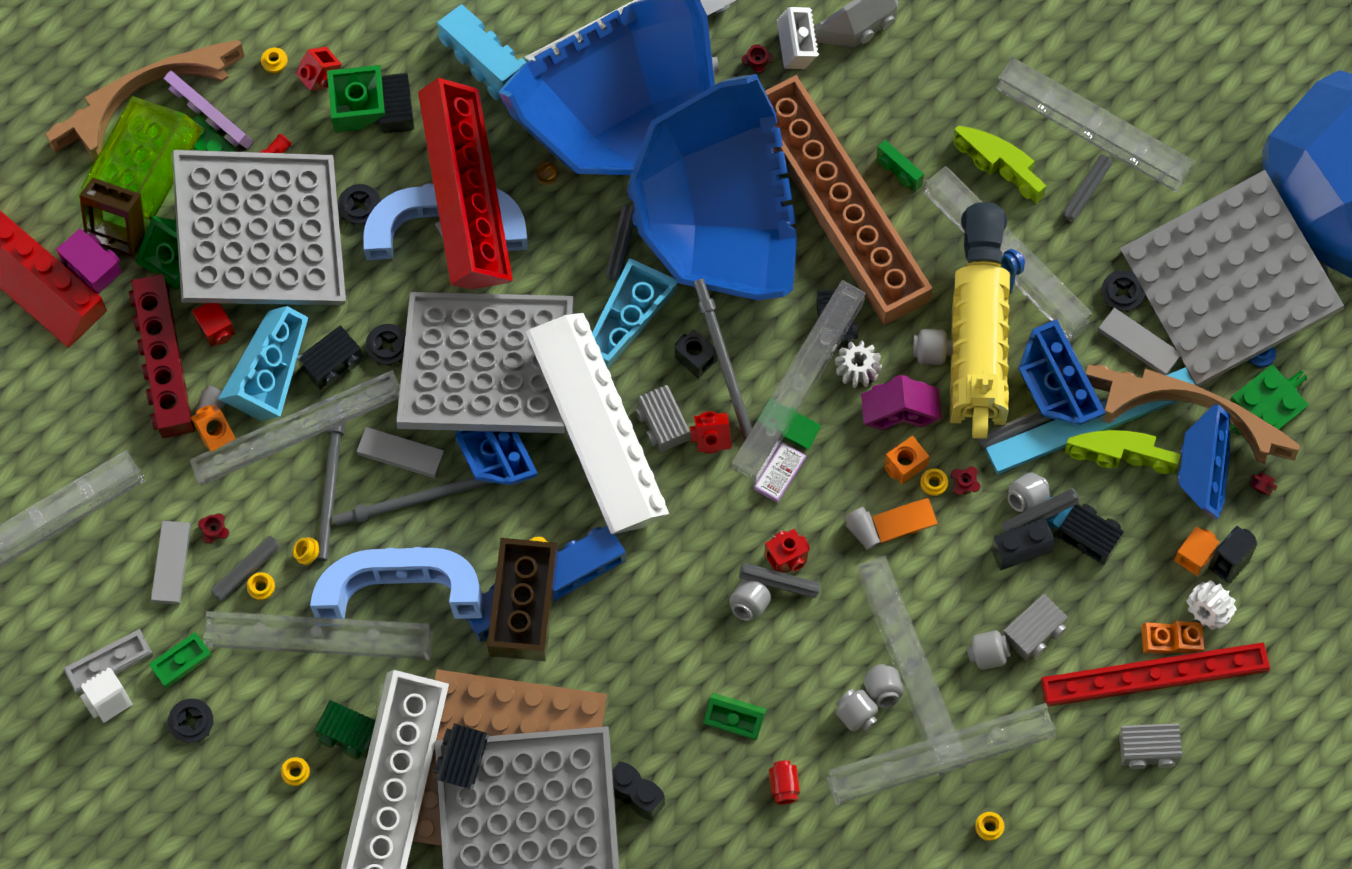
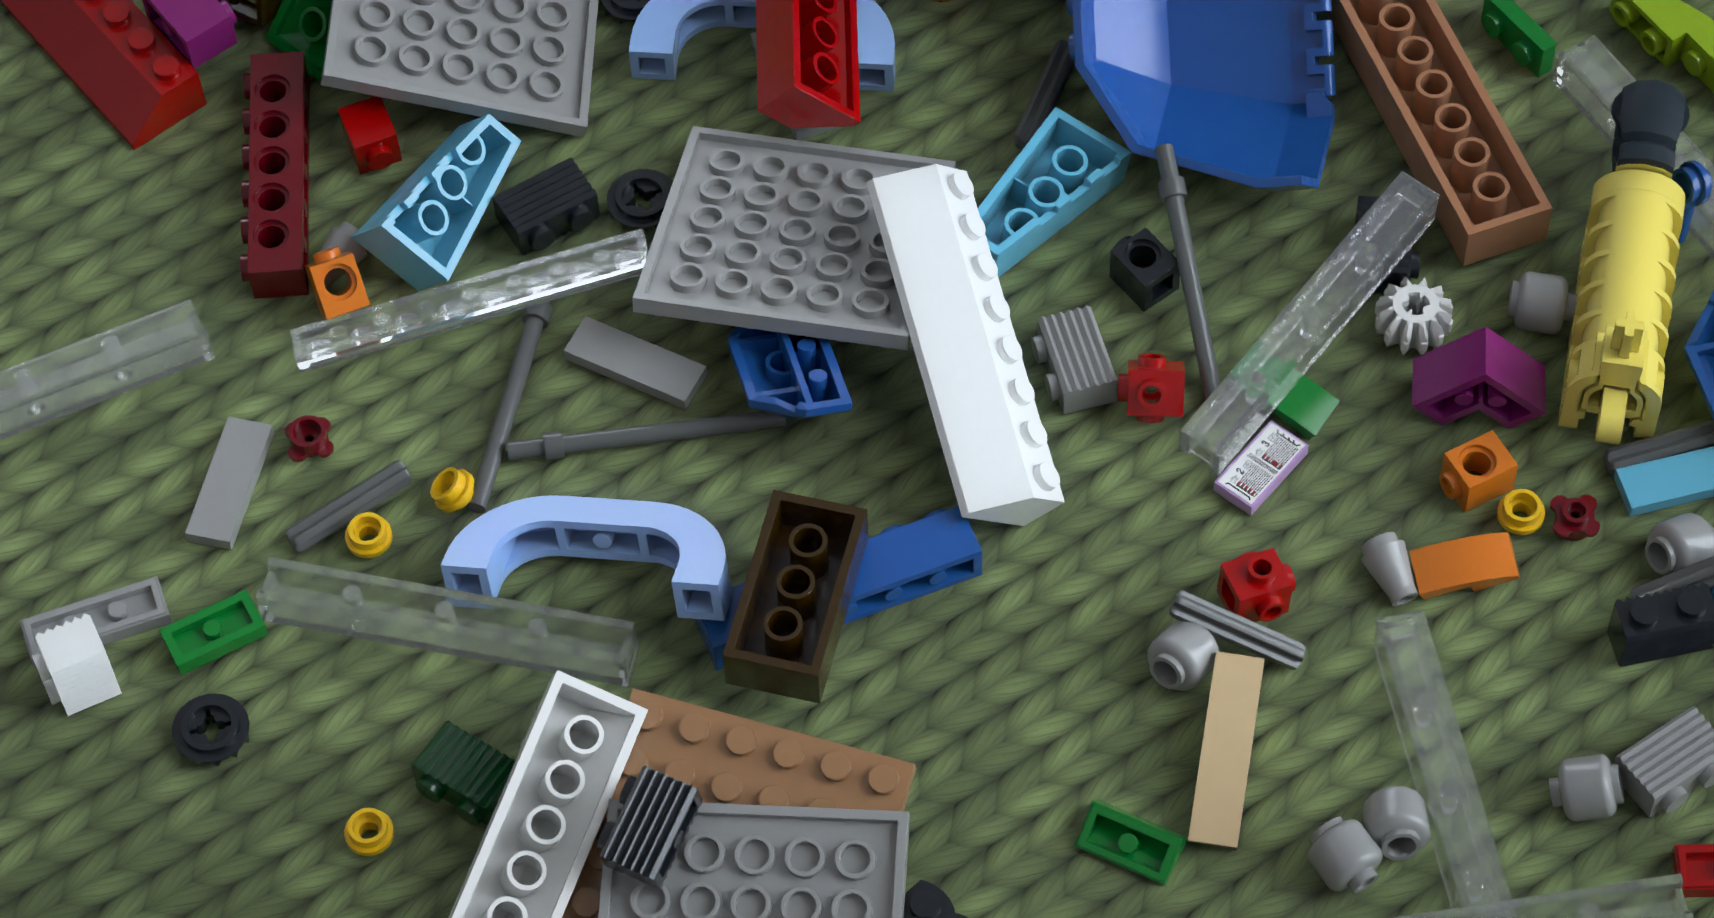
camera: 10 degrees right, 10 degrees down
none -> tan slope [1188,651,1265,849]

